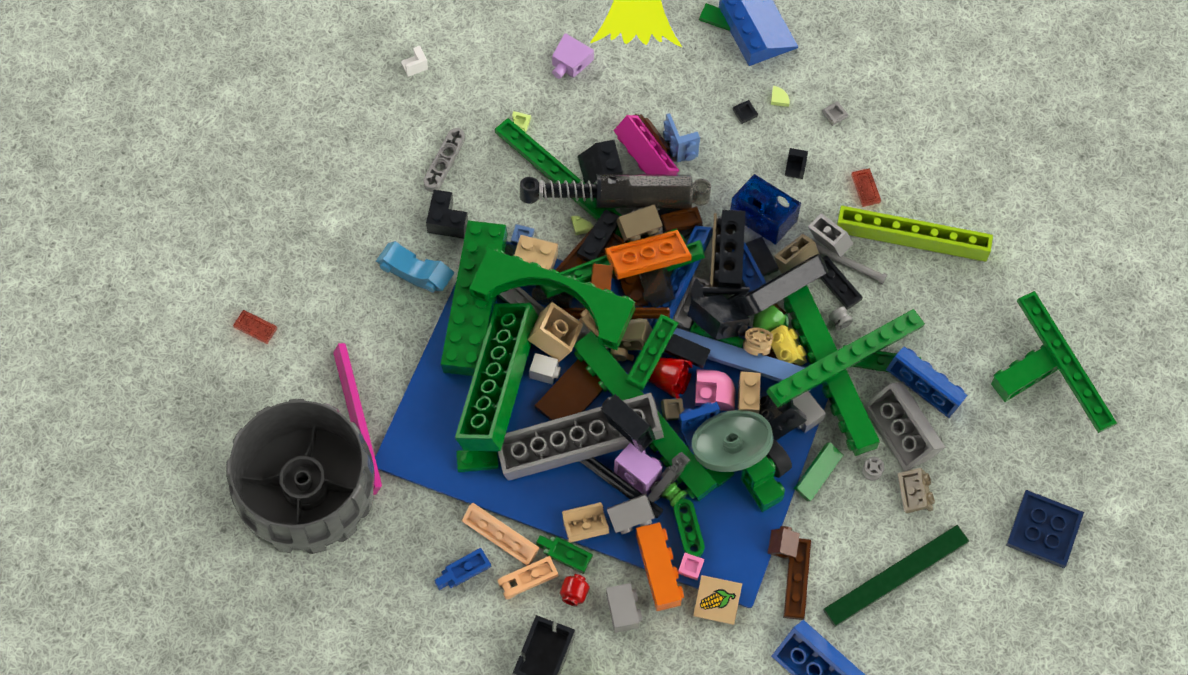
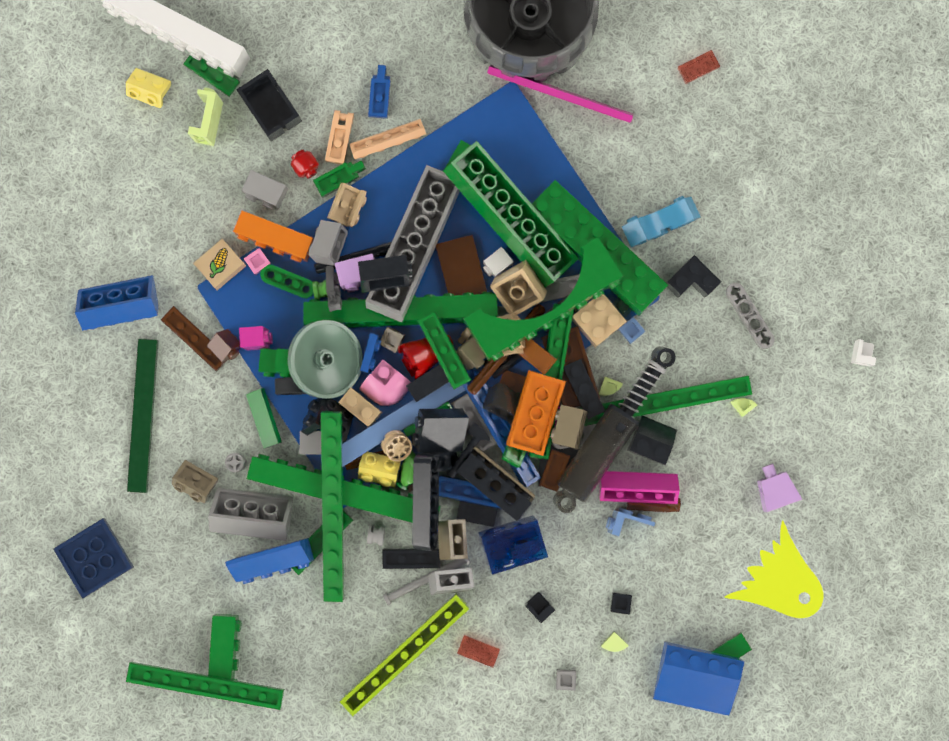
camera: 130 degrees right, 20 degrees up
none -> dark pink brick [239,326,273,350]

